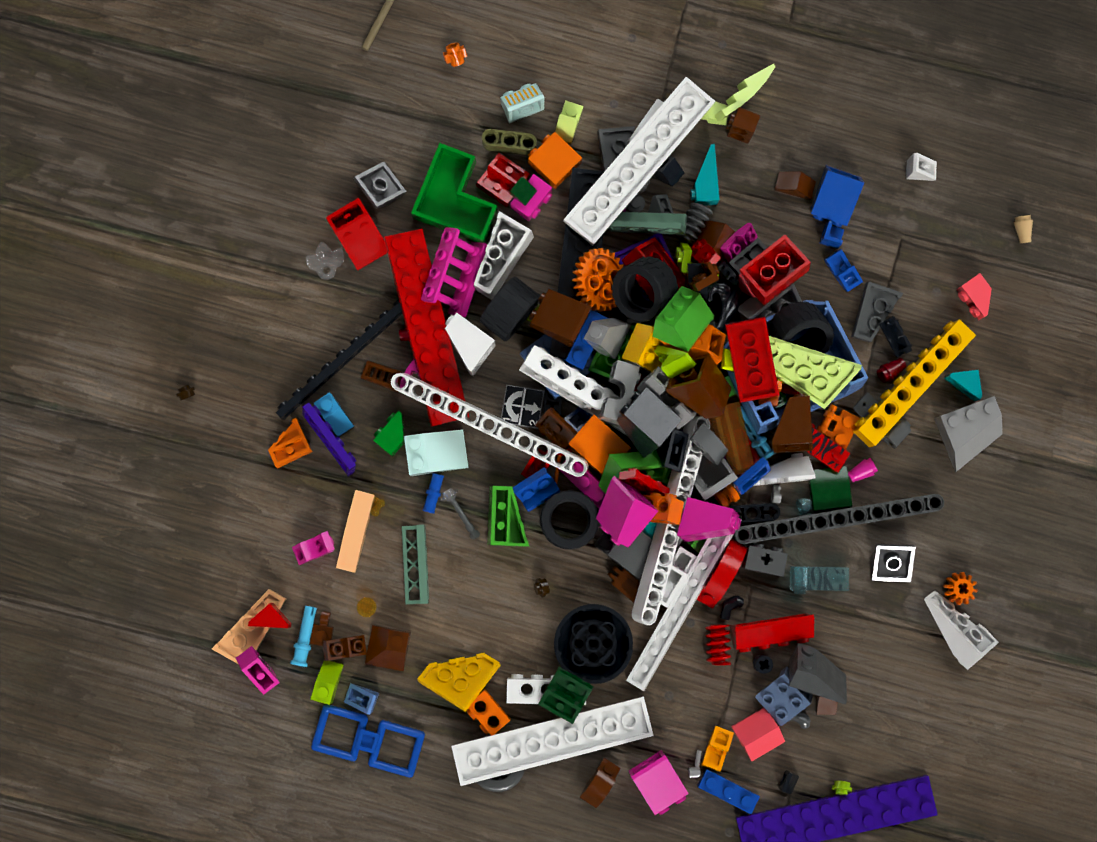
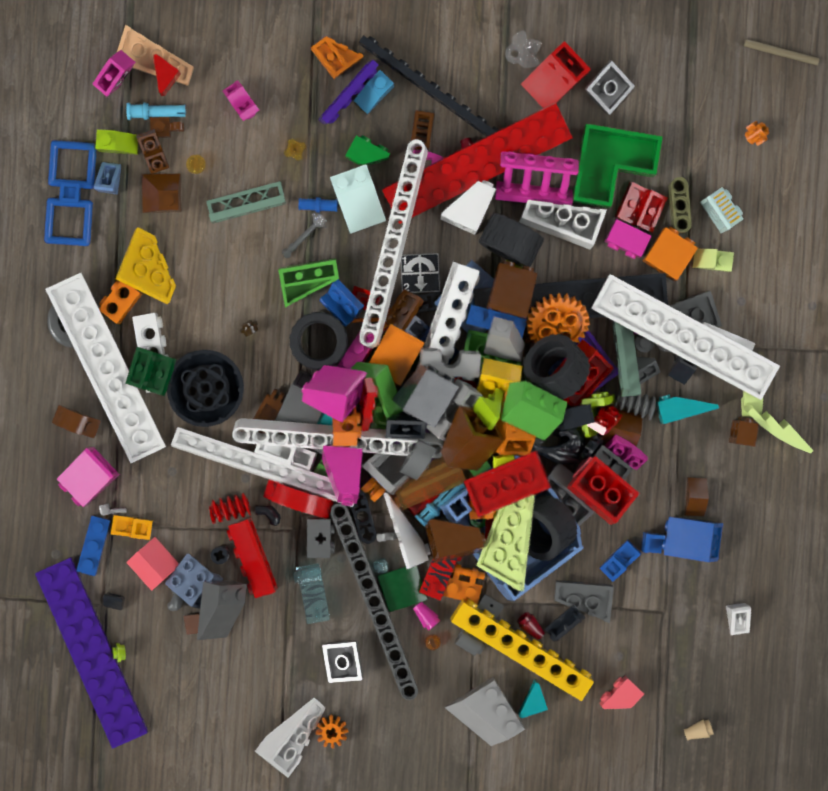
camera: 85 degrees right, 5 degrees up
light nougat slope [336,490,375,573] -> none
dark green slope [510,177,537,206] -> none
reddish brown bracket [689,261,720,291] -> none
blue tile [733,457,771,495] -> none
none -> clear orange hinge [425,634,441,650]

